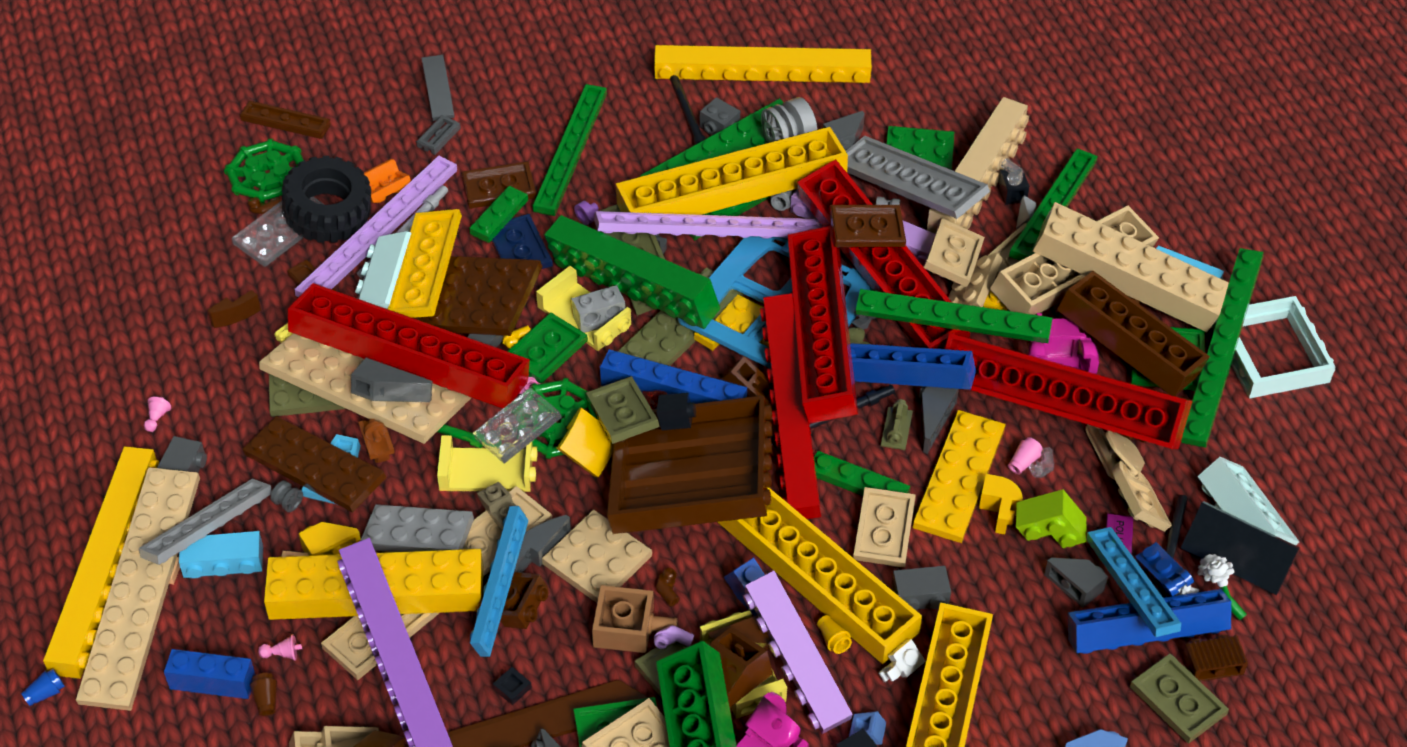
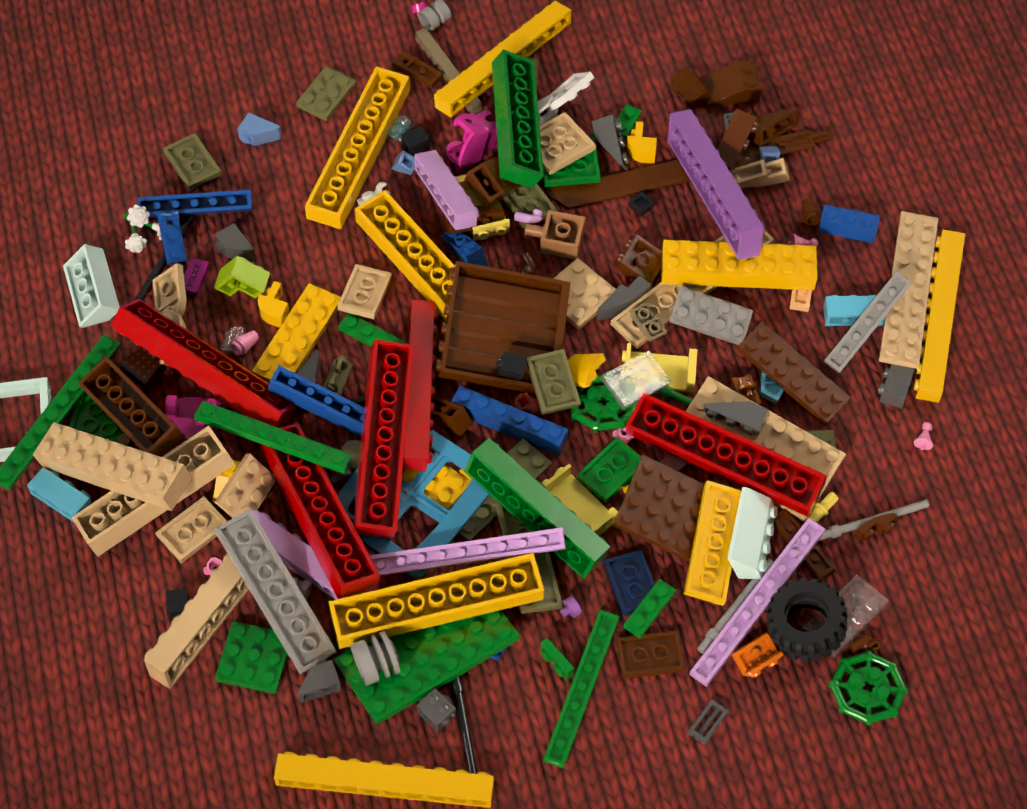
camera: 175 degrees left, 10 degrees up
blue cone [21,669,65,706] -> none
reddish brown tile [240,101,331,139] -> none
dark grey wheel [270,480,303,512] -> none
yellow slope [298,522,361,556] -> none
dark grey slope [422,55,455,121] -> none
dark azure plate [470,506,529,657] -> none
light grey brick [572,285,625,333] -> none
yellow cone [817,615,852,654] -> none
reddish brown tile [829,205,906,247] -> none
dark grey brick [892,566,951,610] -> none
tan plate [924,218,985,287] -> none
clear arm [1001,158,1024,186] -> none
green plate [1009,148,1098,261] -> none
light grey slope [1016,195,1036,229] -> none
dark azure plate [1087,527,1181,637] -> none
black tile [1181,501,1300,595] -> none
reddish brown brick [1182,635,1248,681] -> none
none -> bright pink plate [203,557,223,575]
none -> green plate [540,638,574,681]
none -> light grey bar [819,500,929,541]

